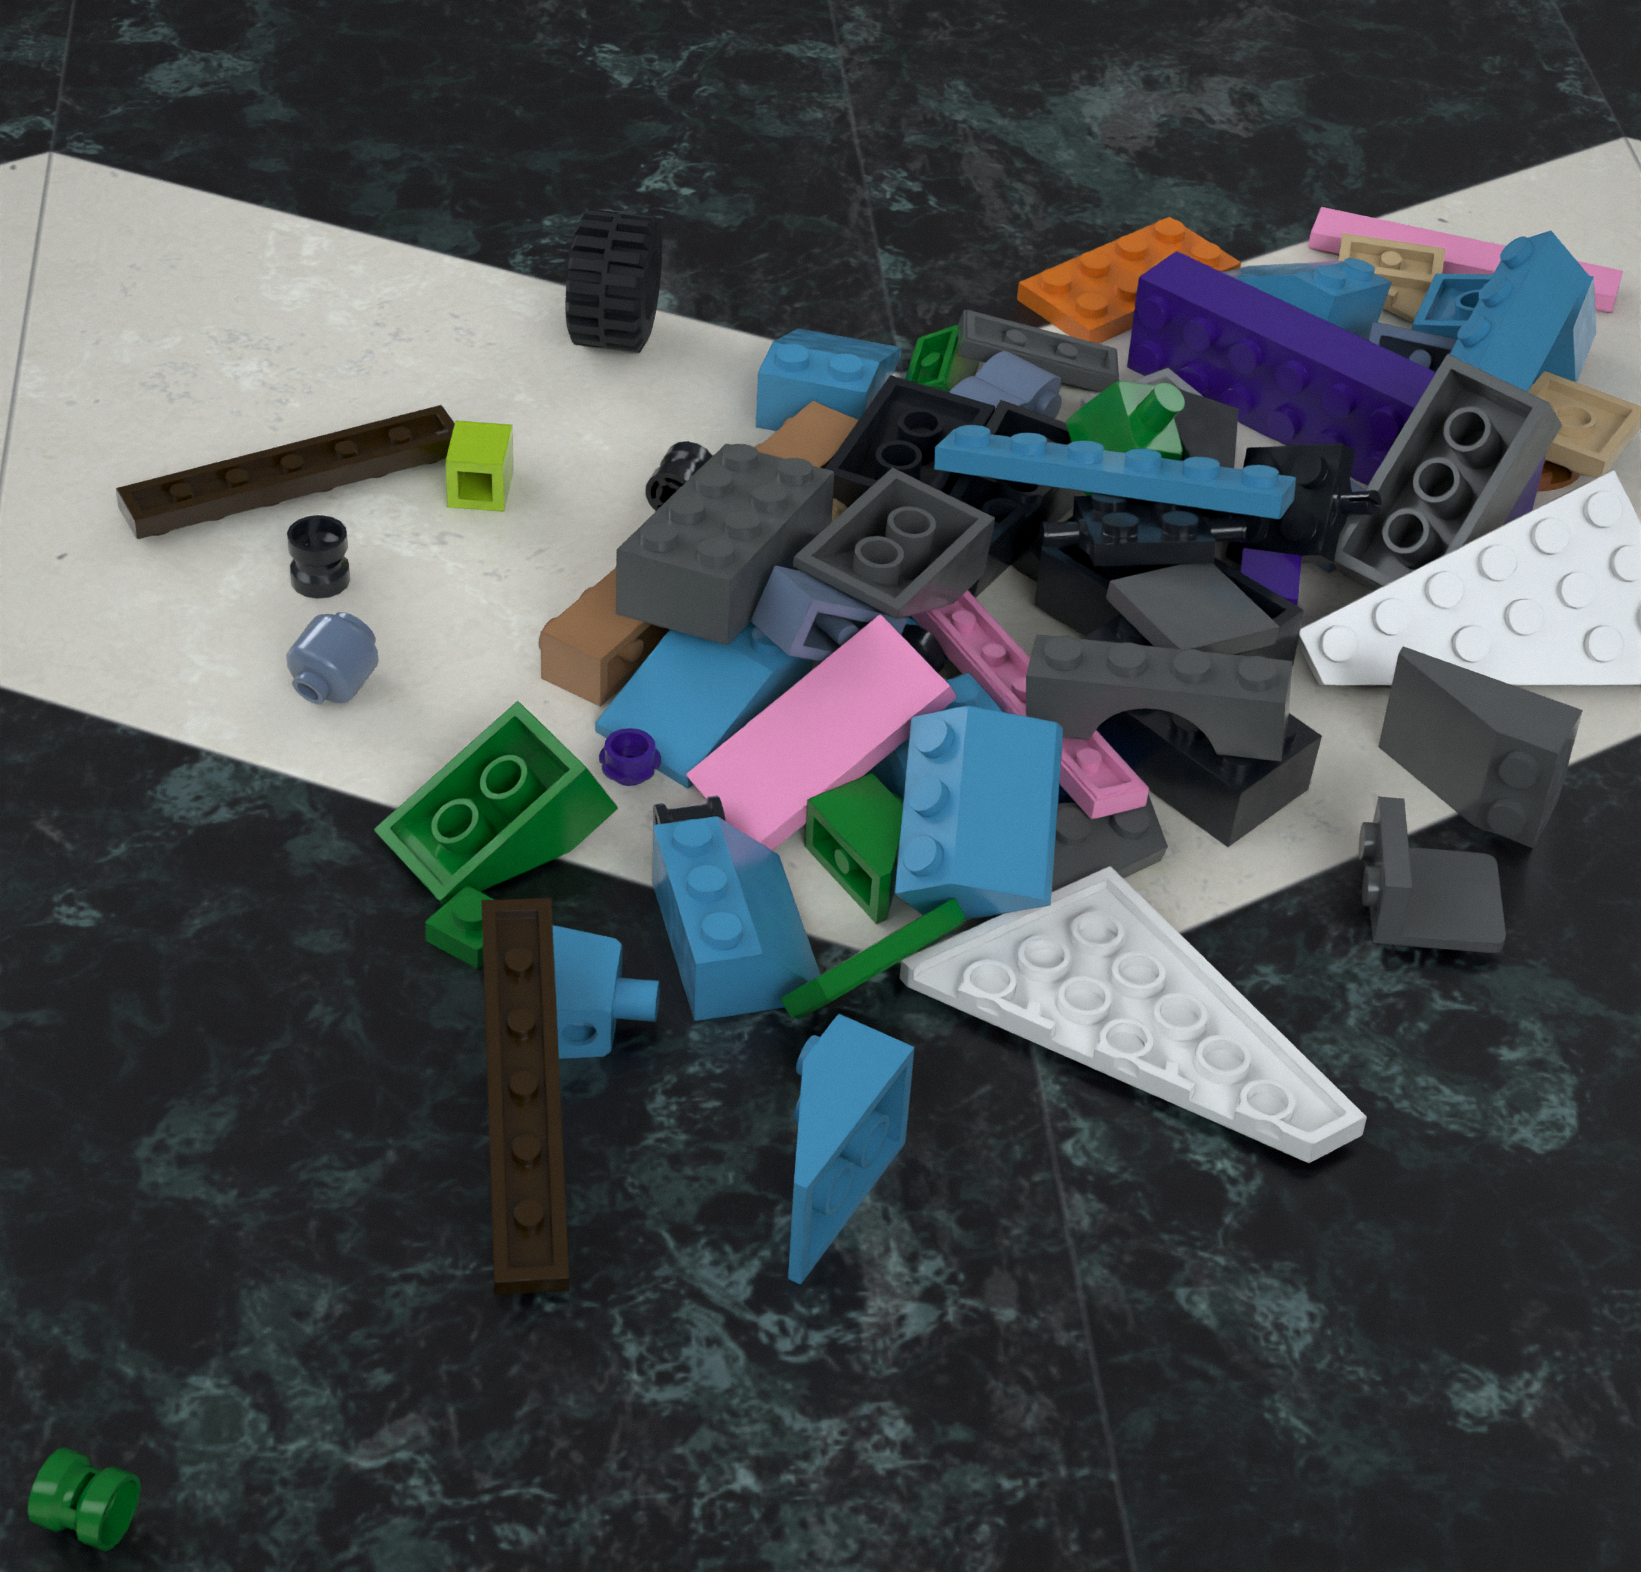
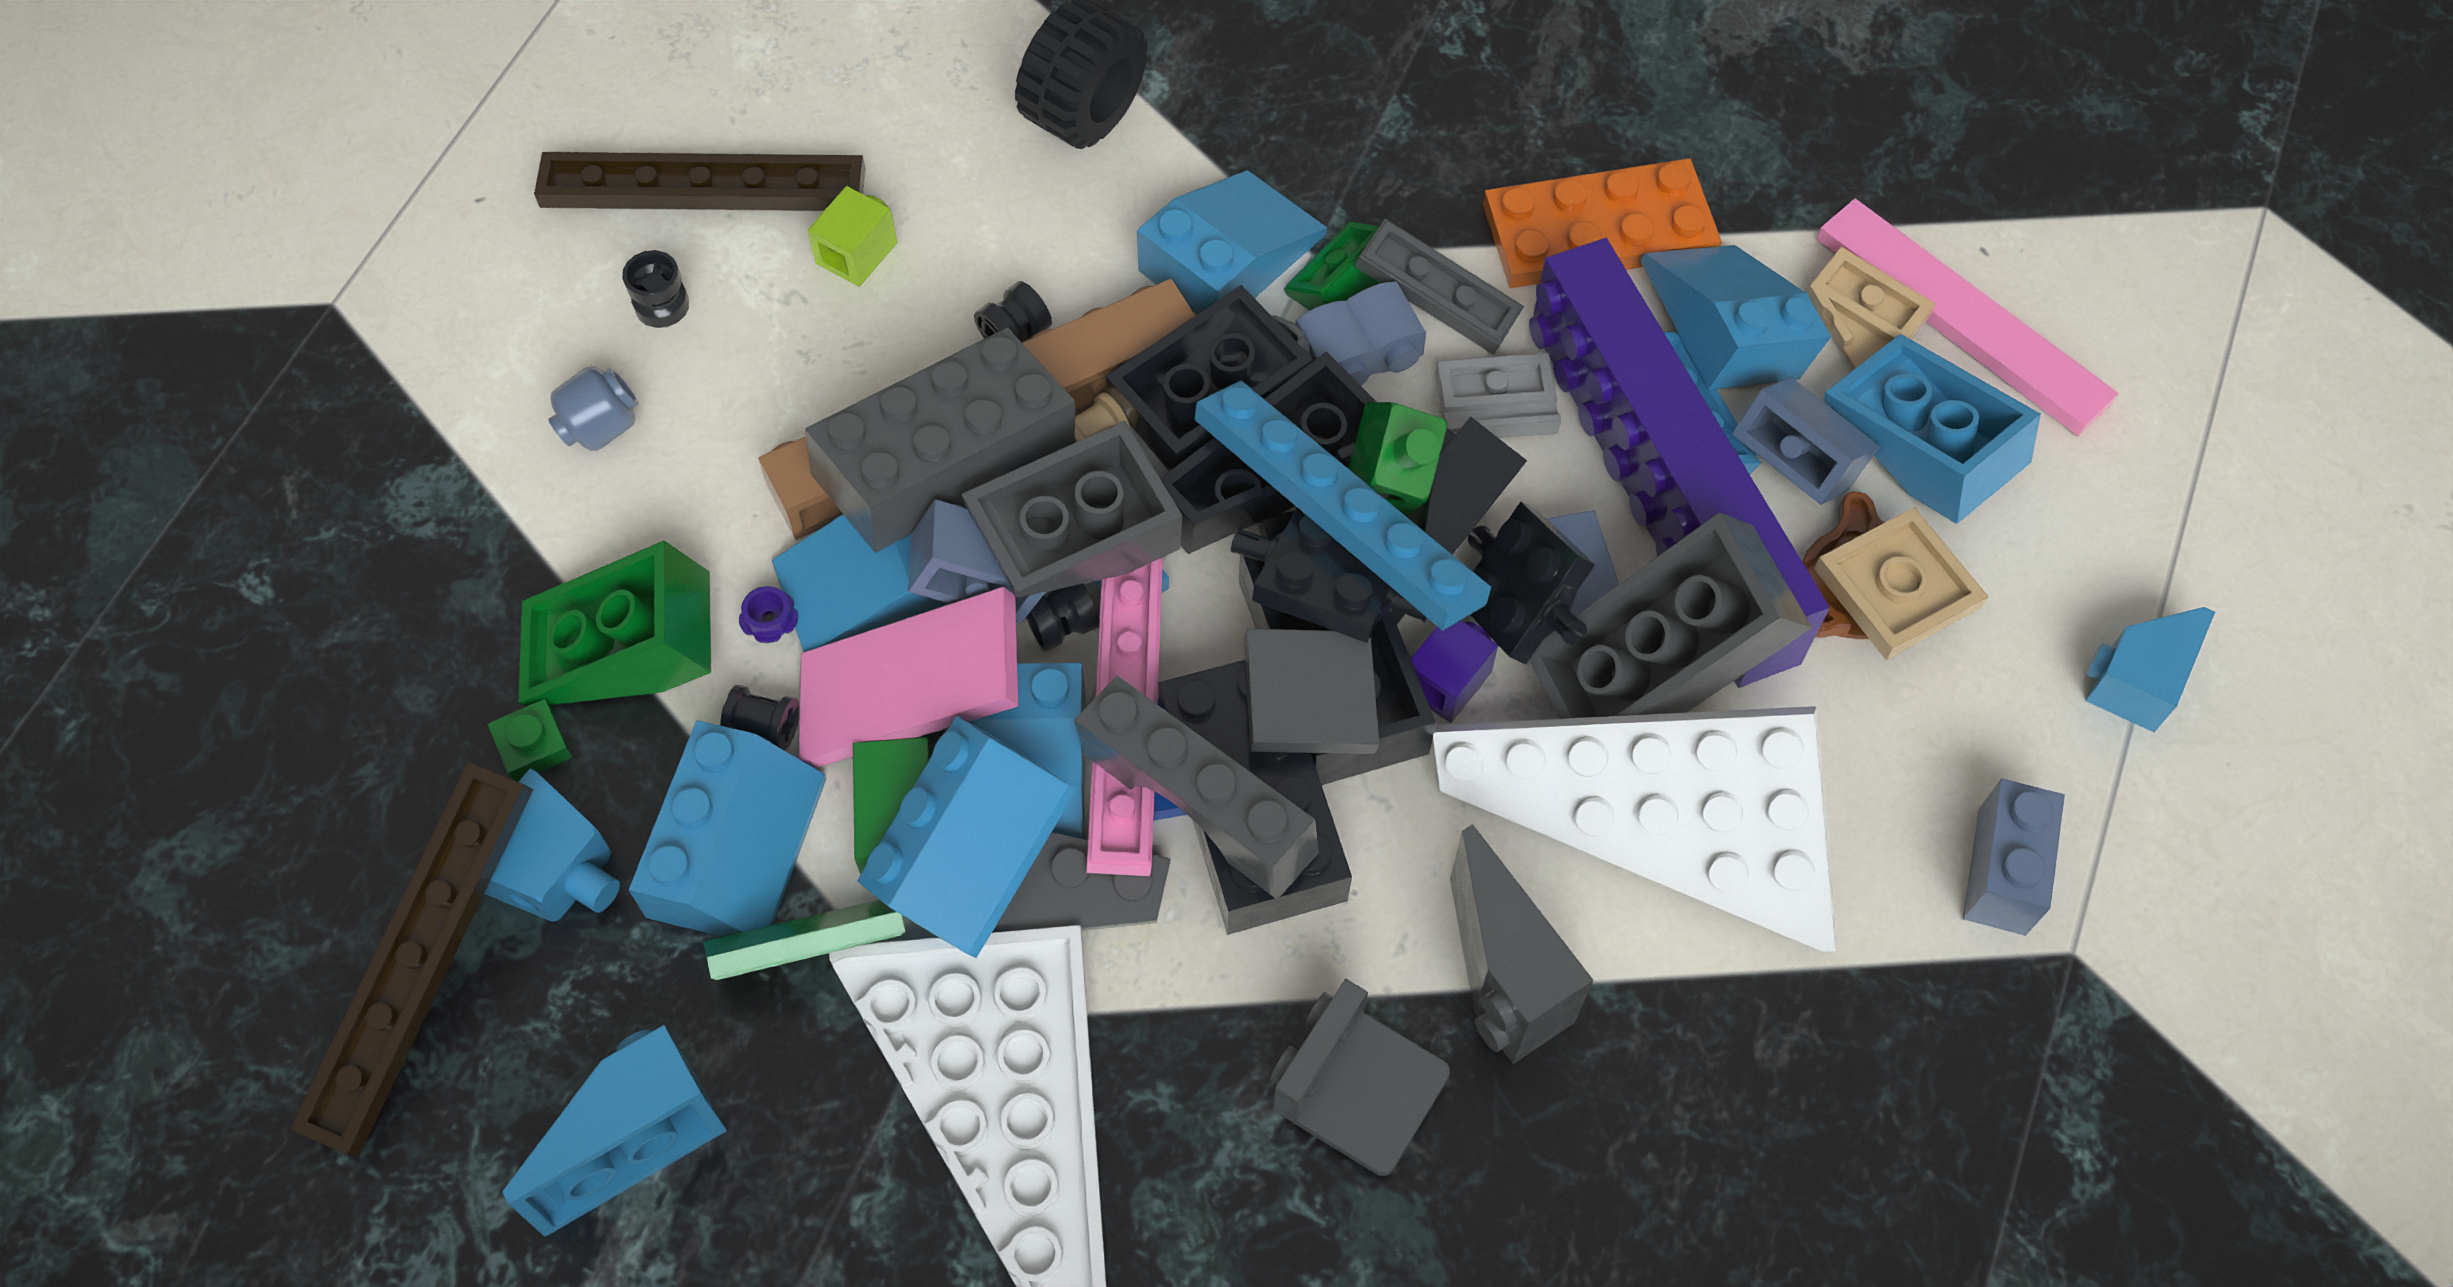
camera: 30 degrees right, 20 degrees up
dark azure brick [1436,230,1589,392] -> none

